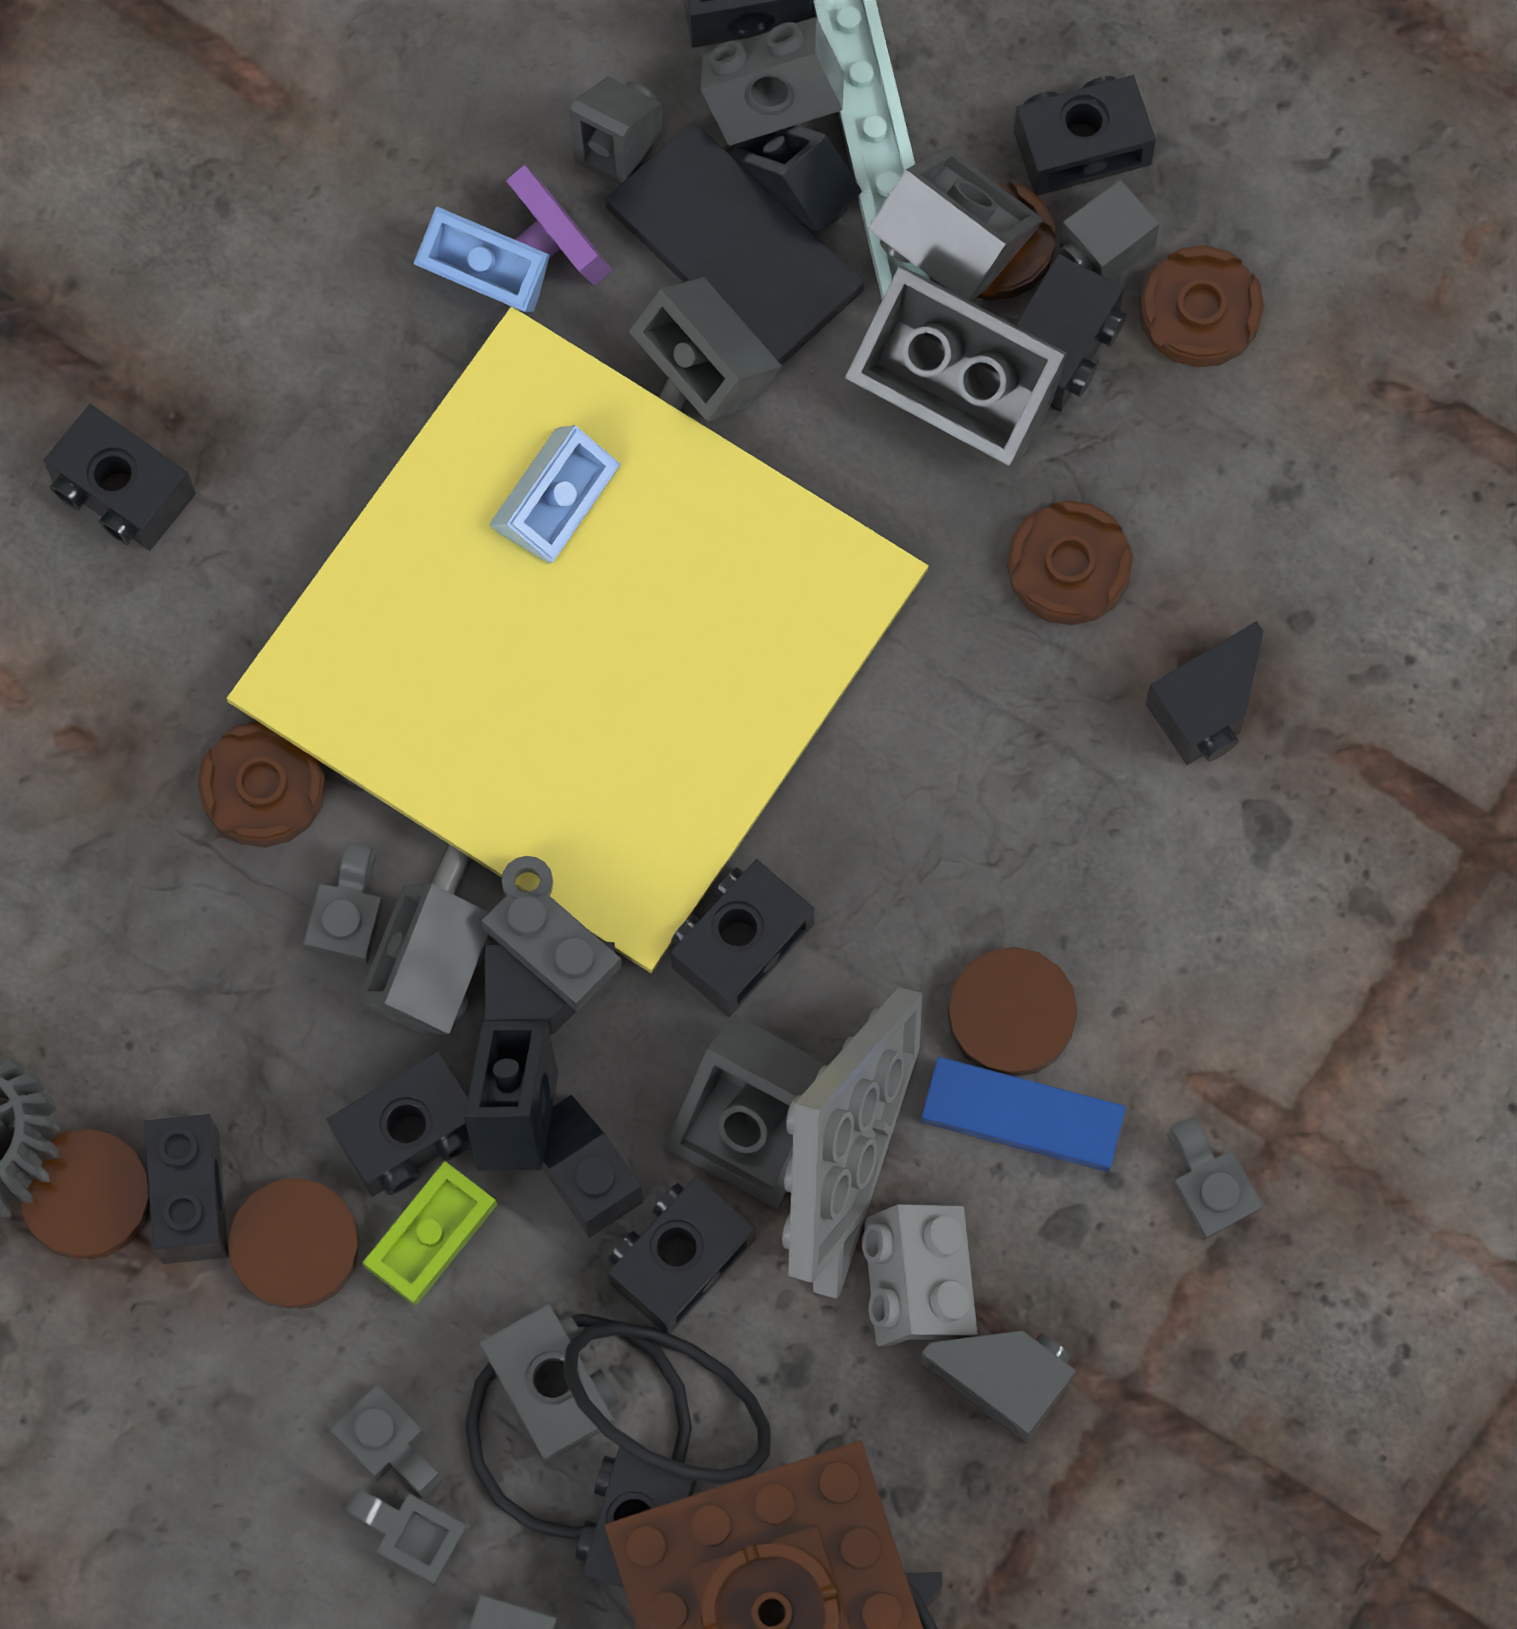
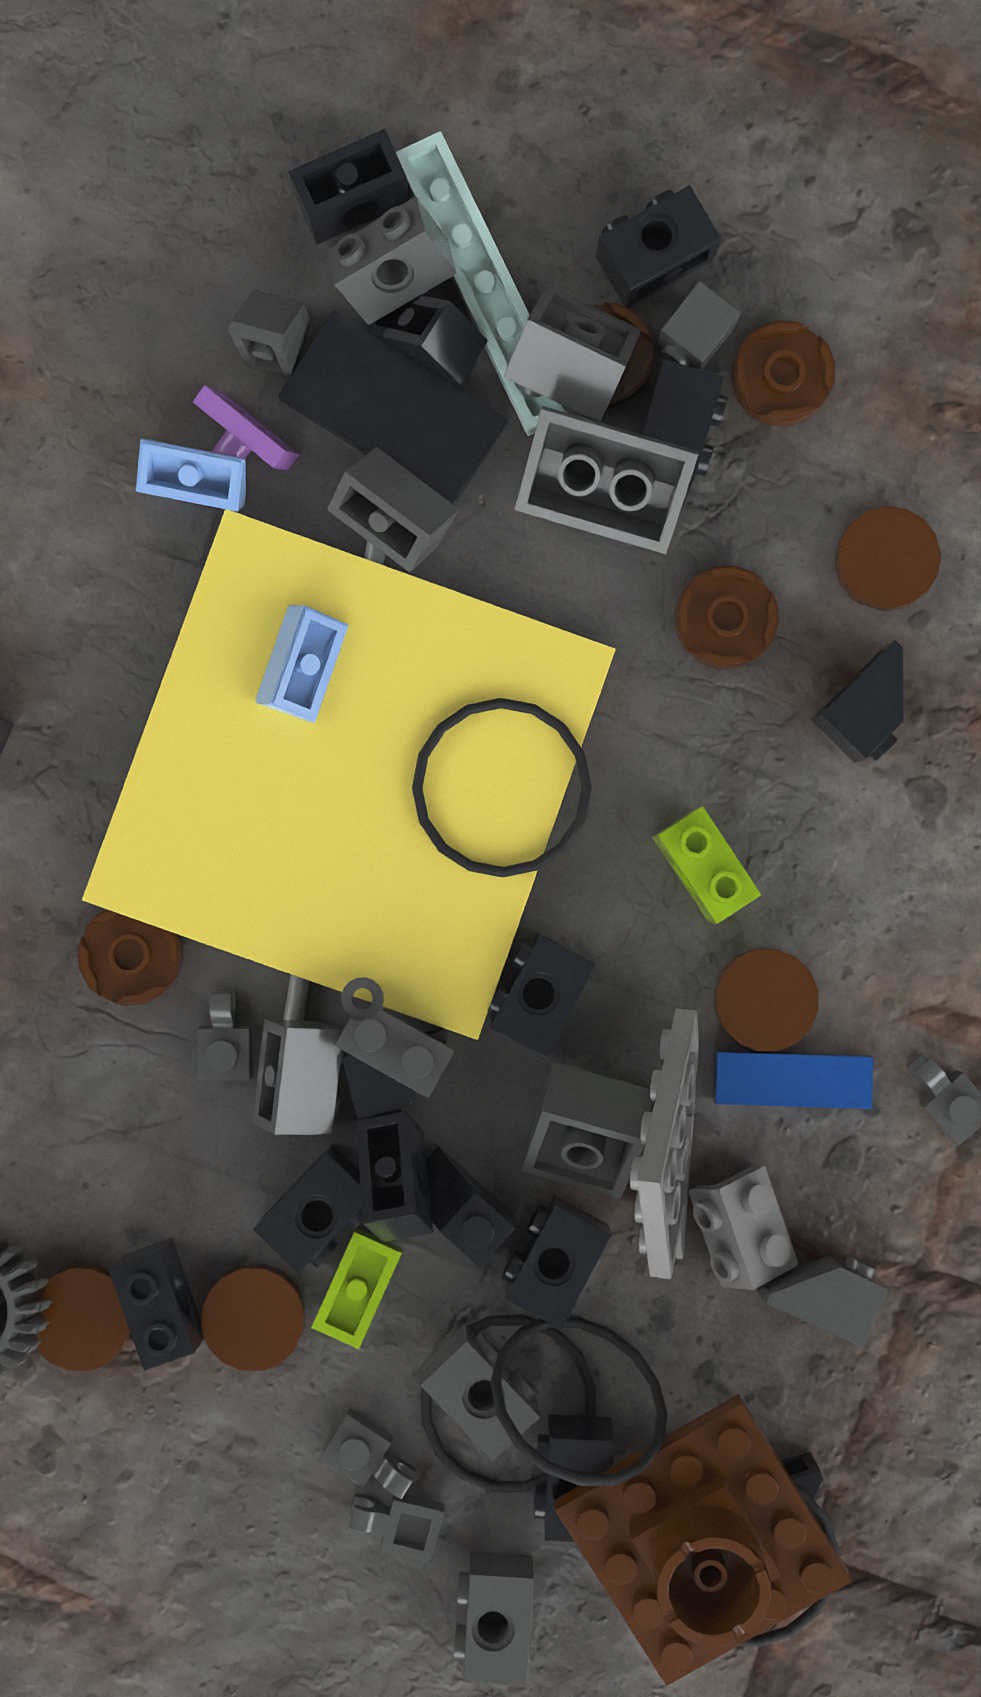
camera: 10 degrees left, 15 degrees up
none -> black piece [412,698,592,877]
none -> lime brick [652,806,761,924]
none -> reddish brown tile [834,506,941,612]

